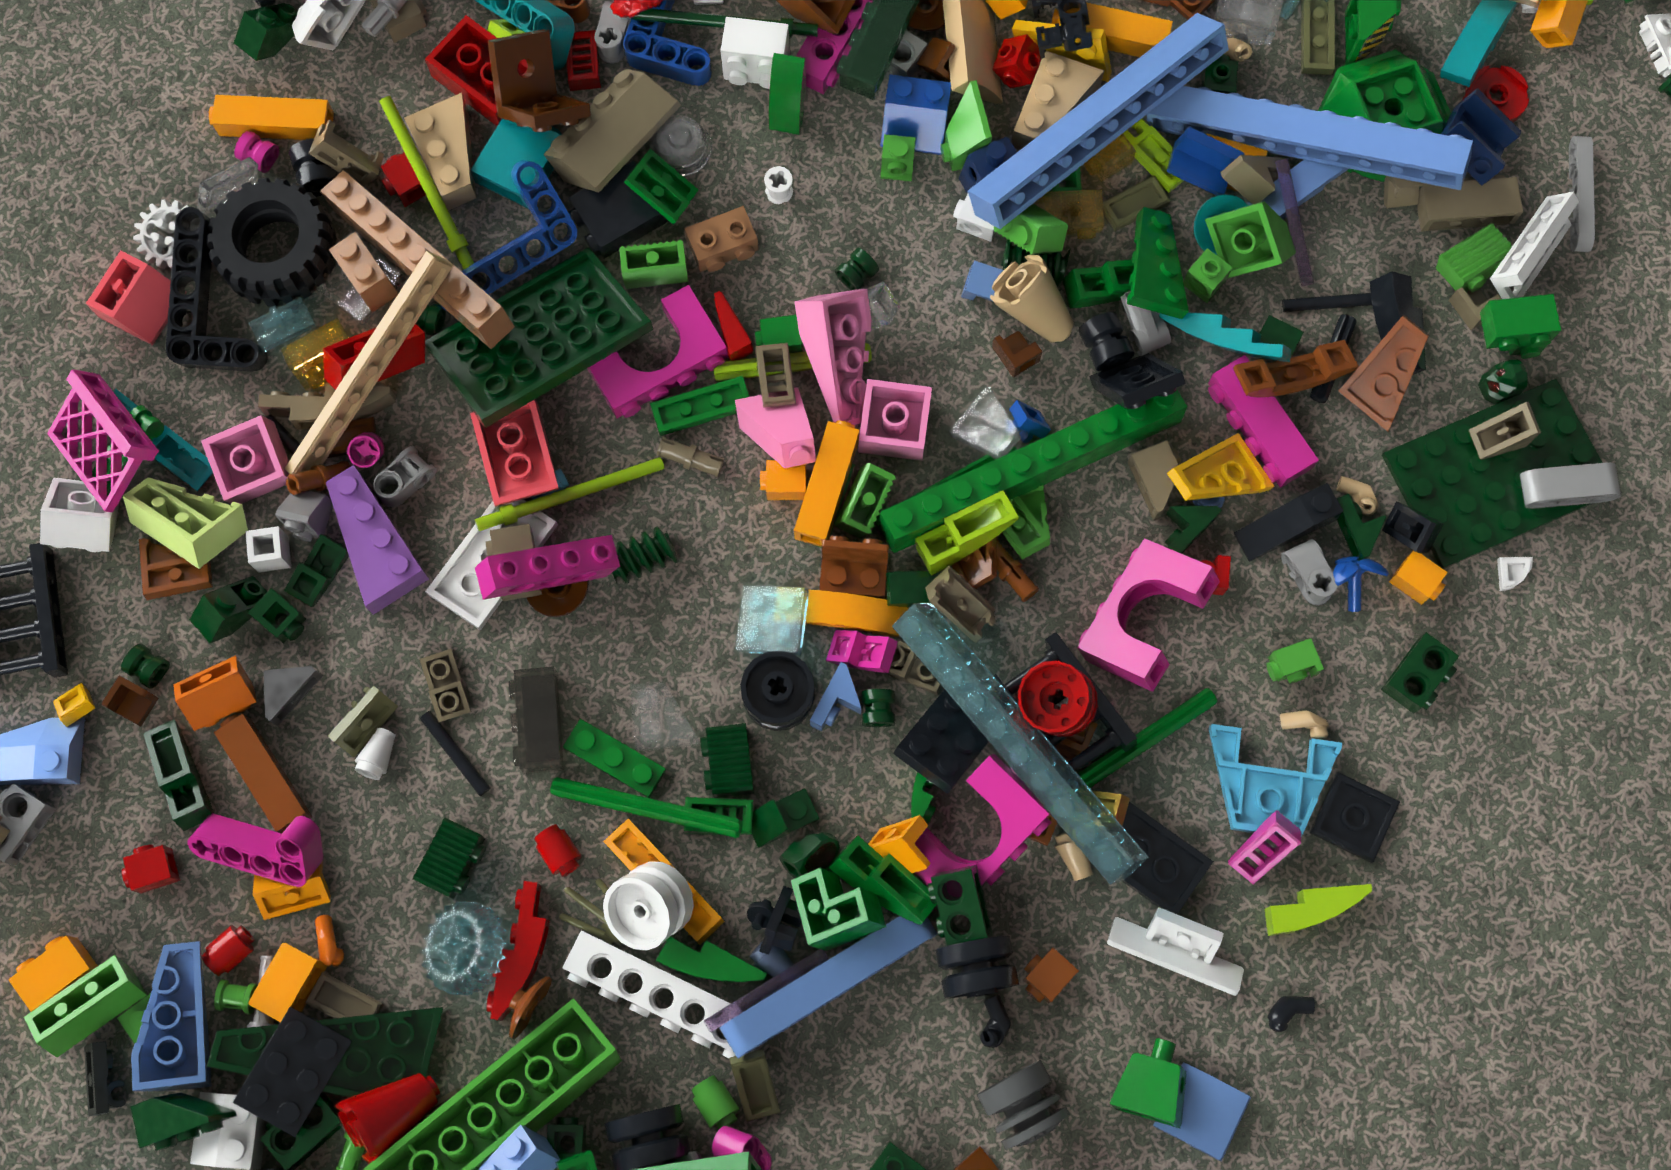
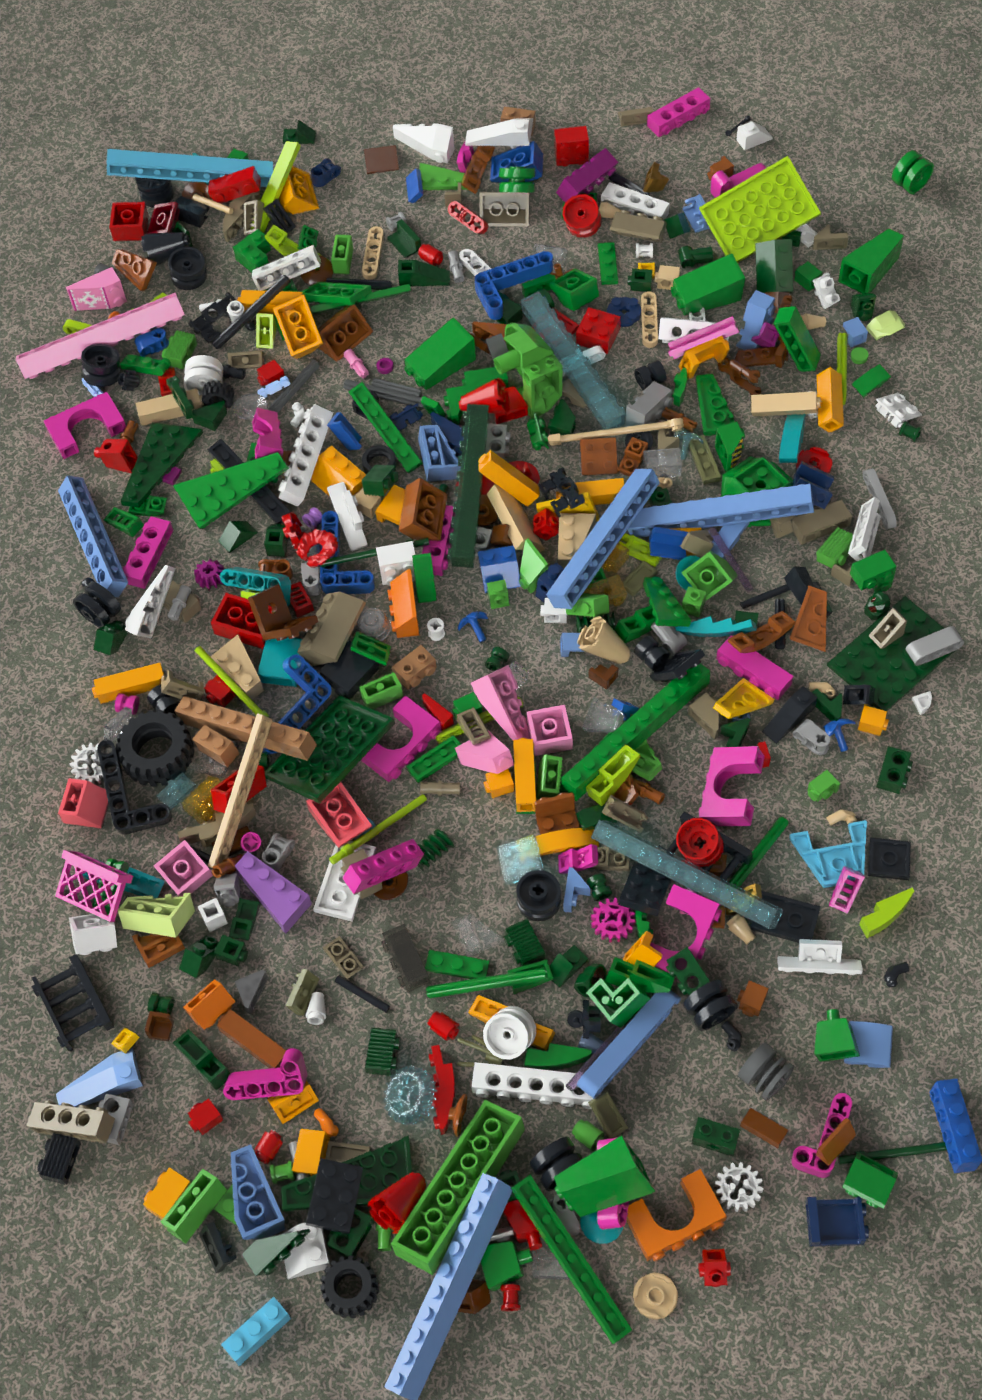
camera: 15 degrees left, 15 degrees down
none -> orange slope [387,569,419,638]
none -> blue plant [458,611,488,642]
none -> dark pink gear [591,898,635,943]

